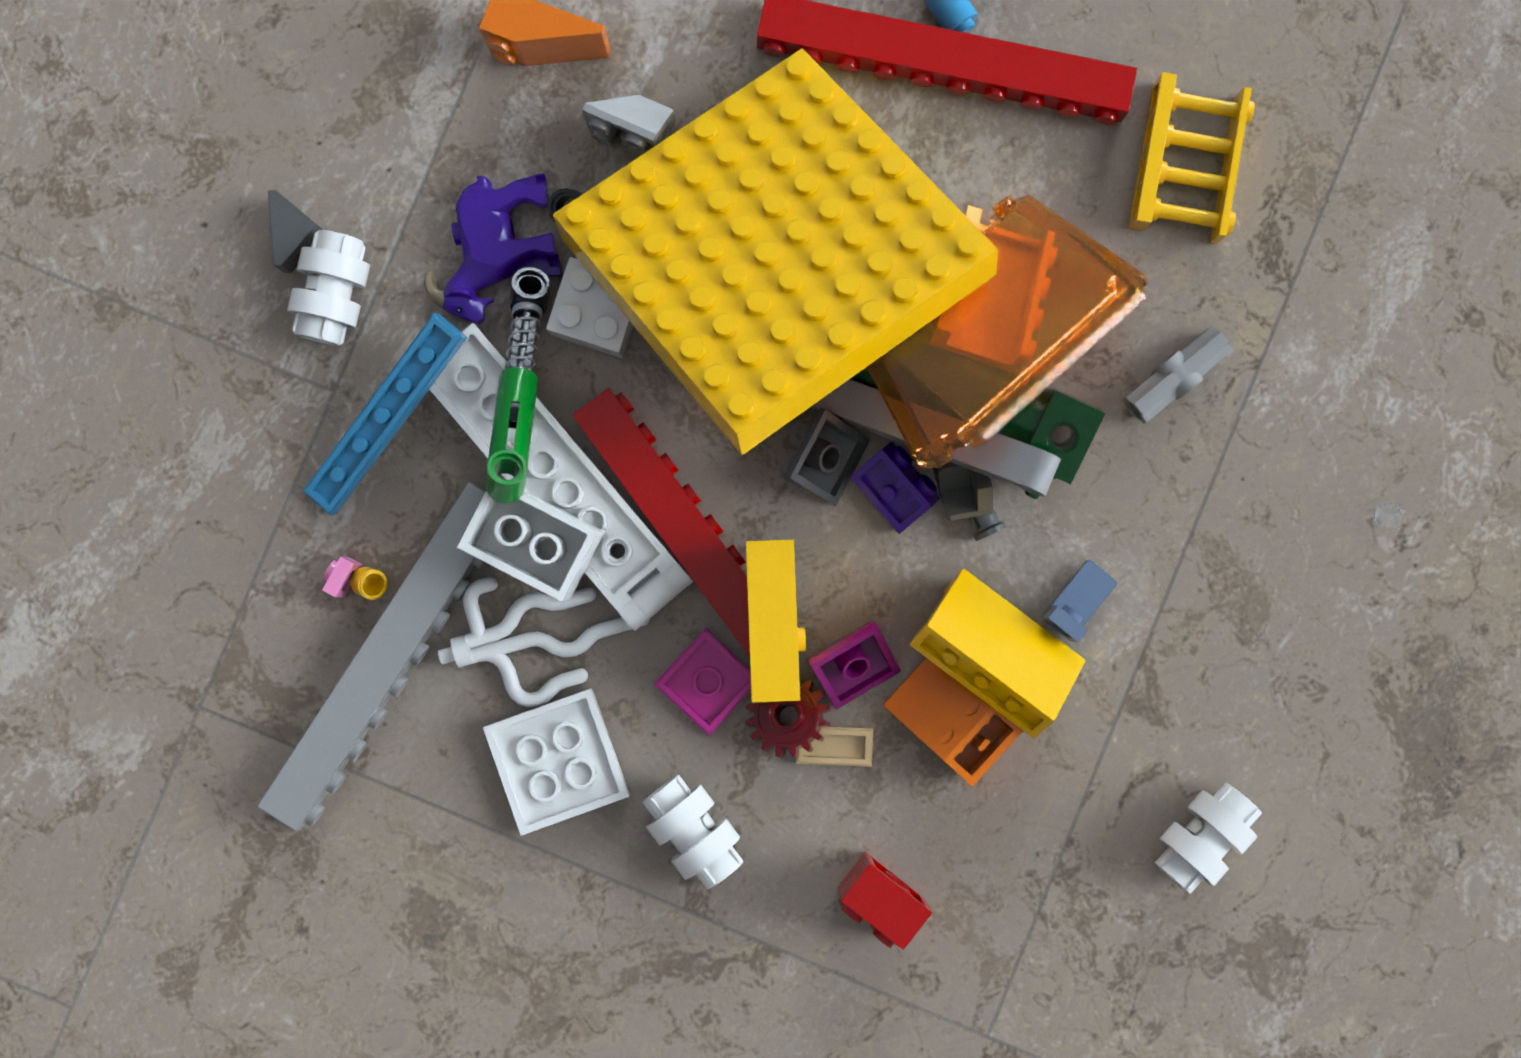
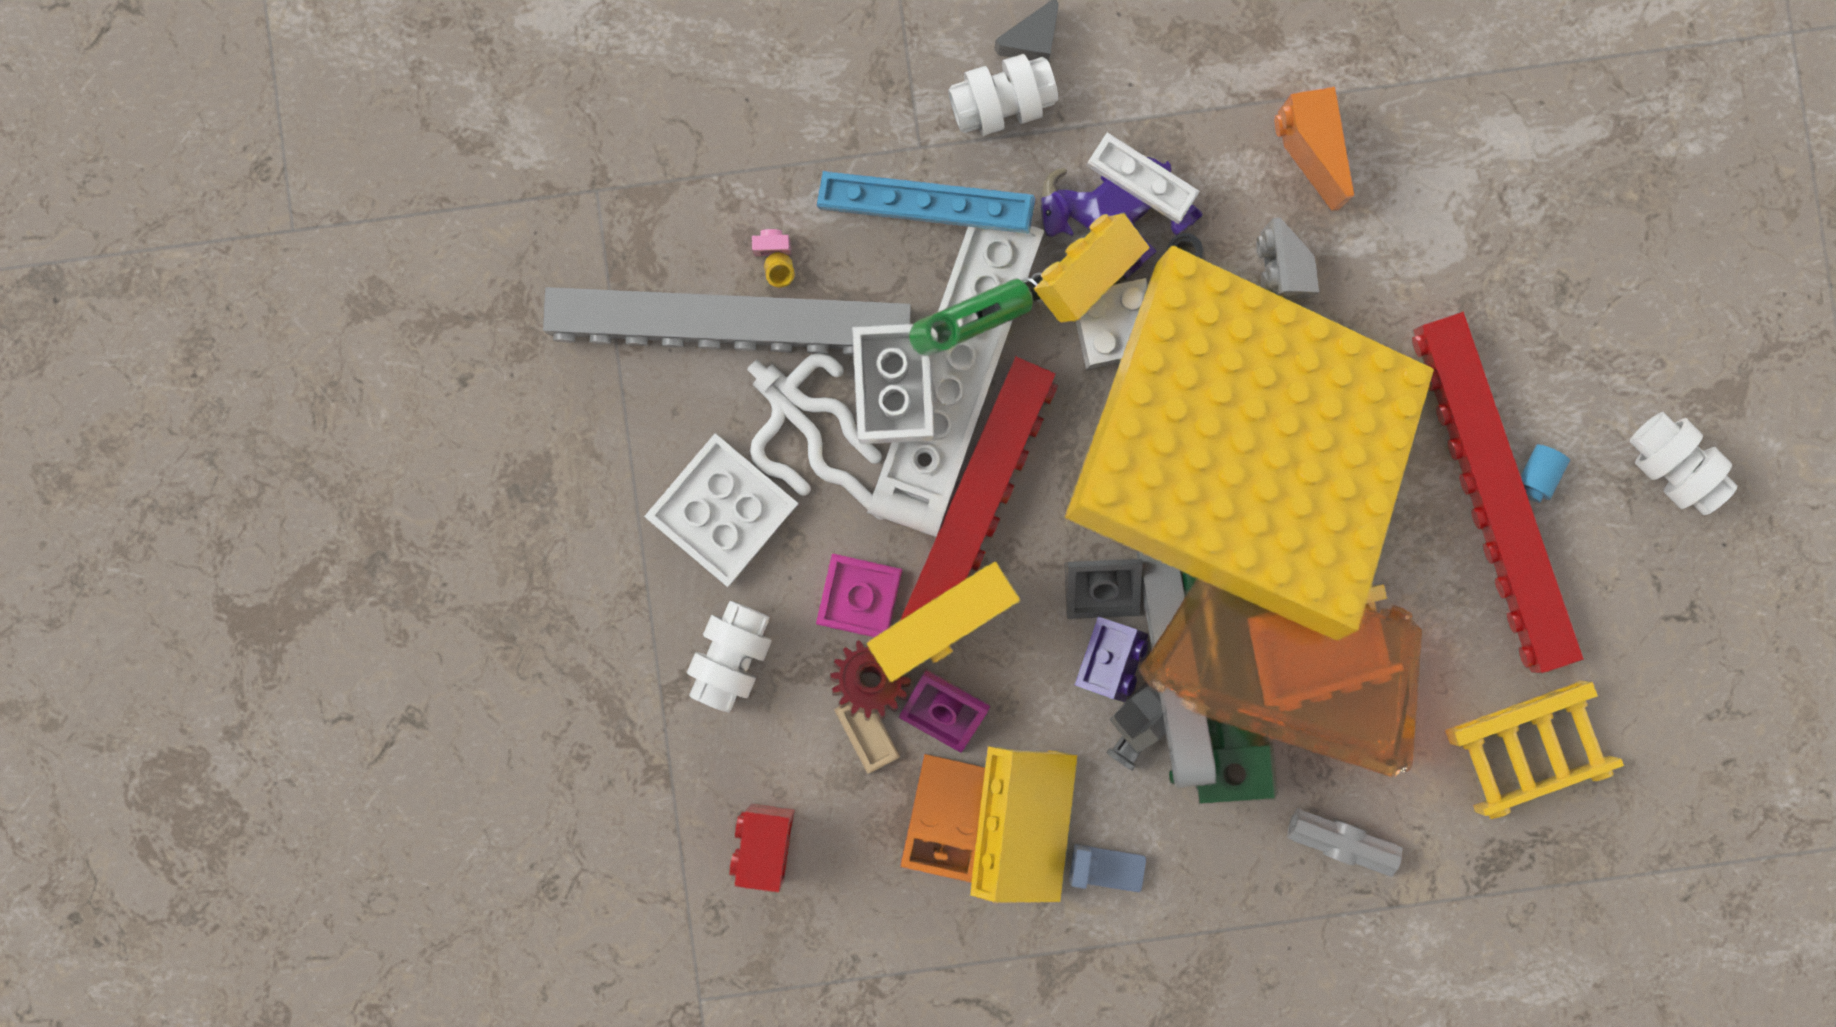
camera: 65 degrees right, 0 degrees up
none -> yellow brick [1034,213,1150,323]
none -> white tile [1086,132,1200,224]

